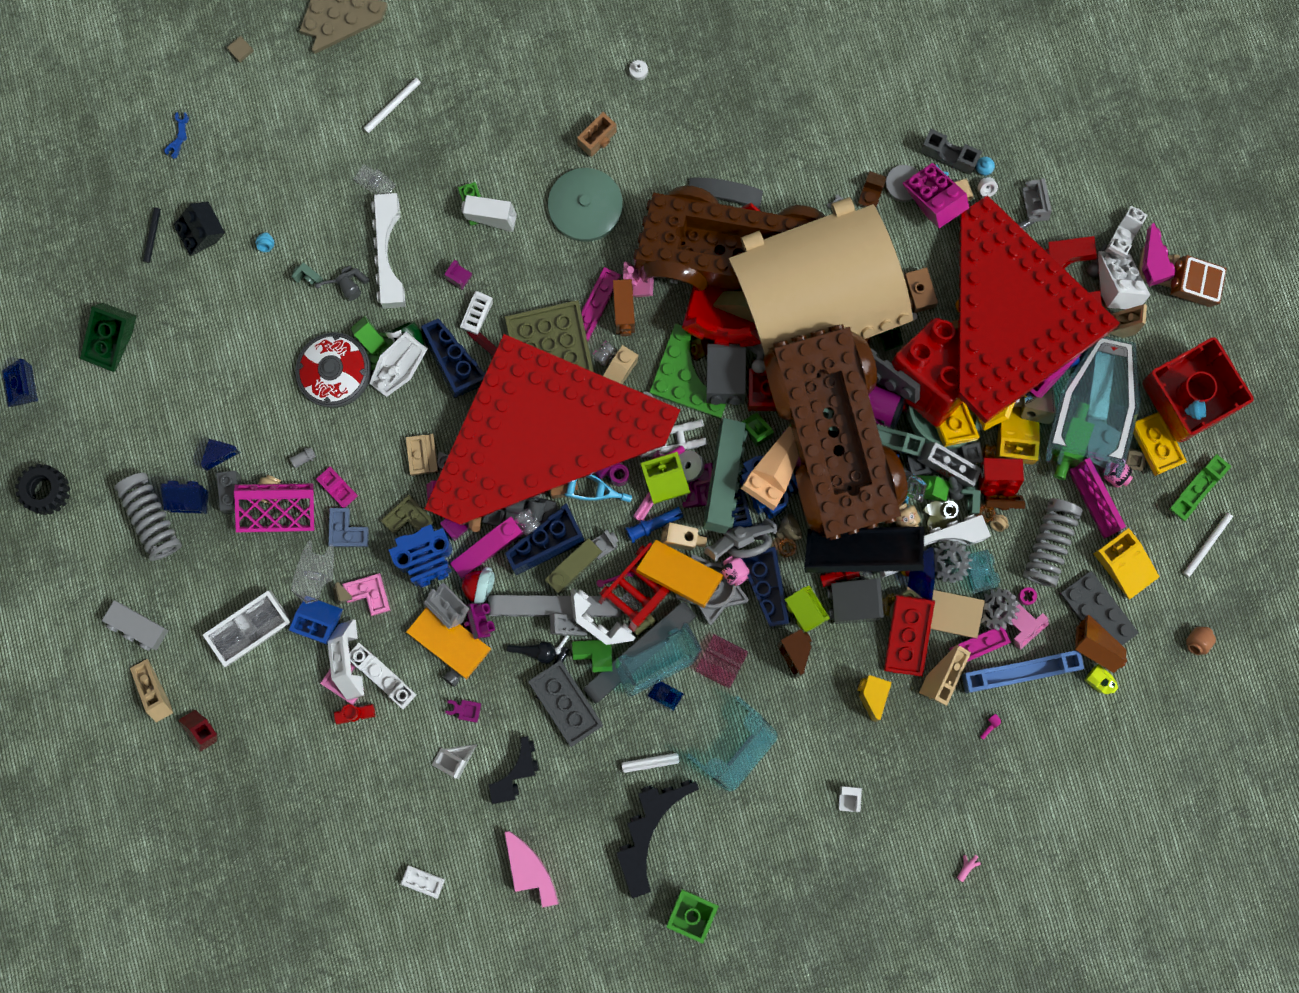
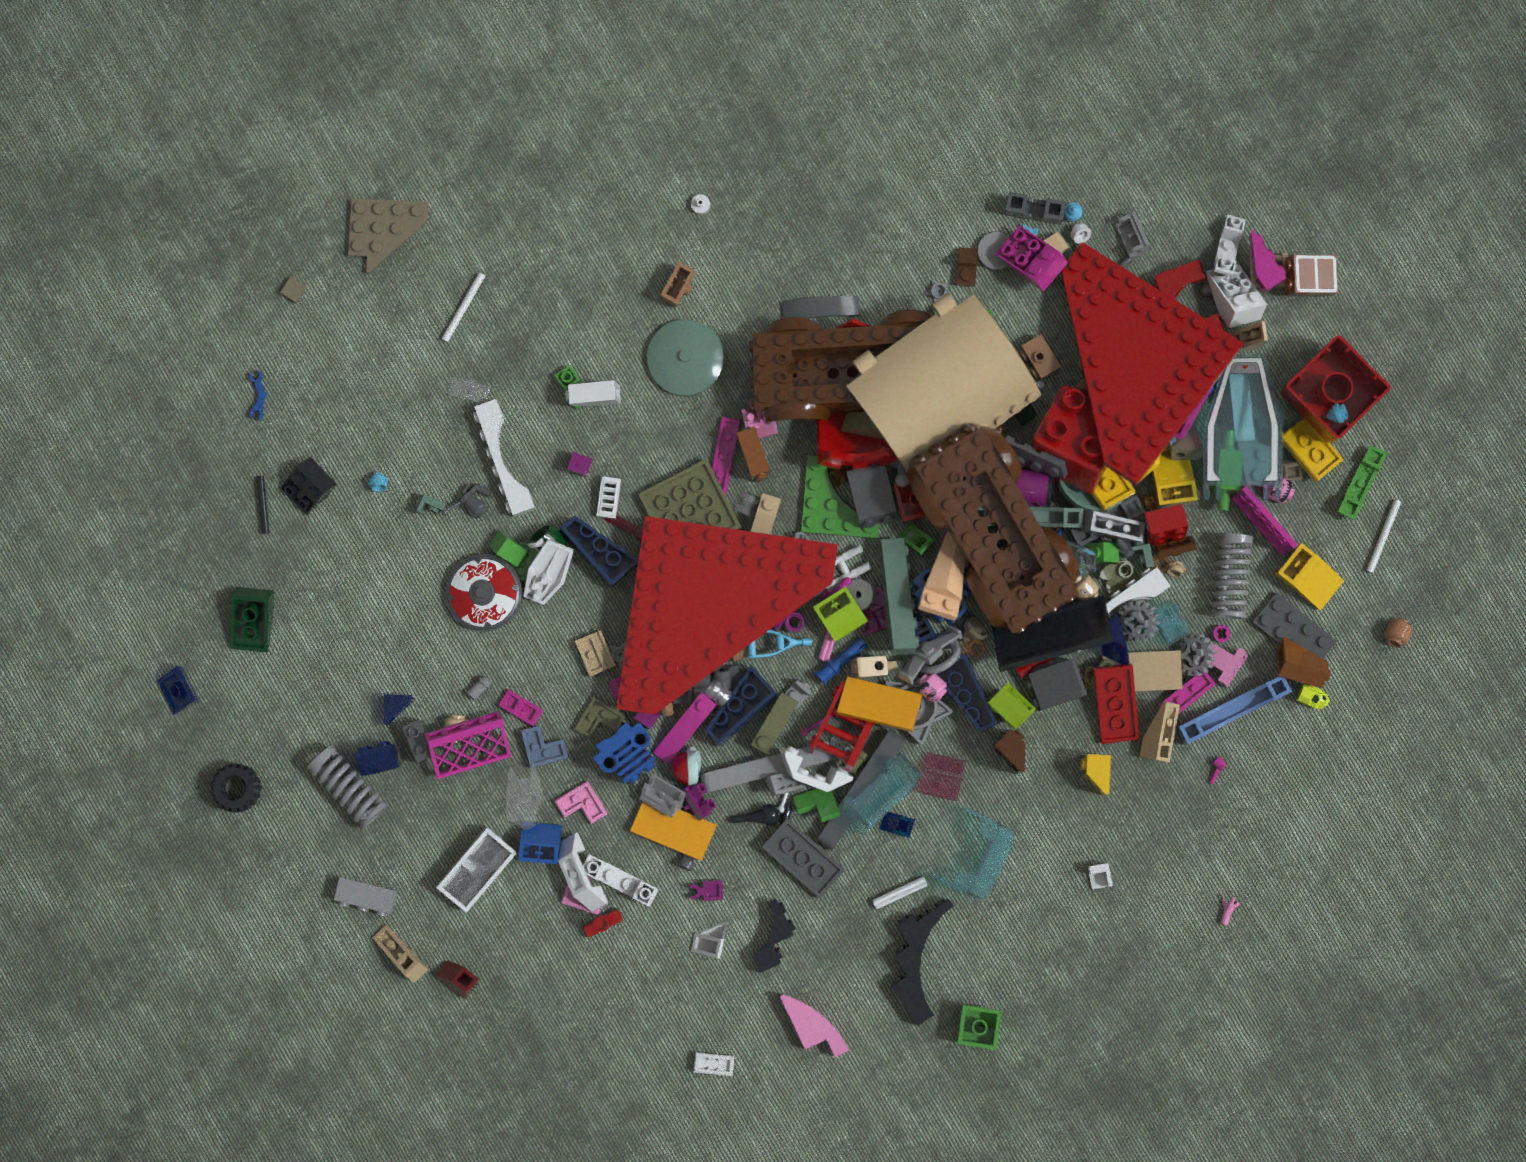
camera: 10 degrees left, 5 degrees up
dark tan slope [332,582,352,605] -> none

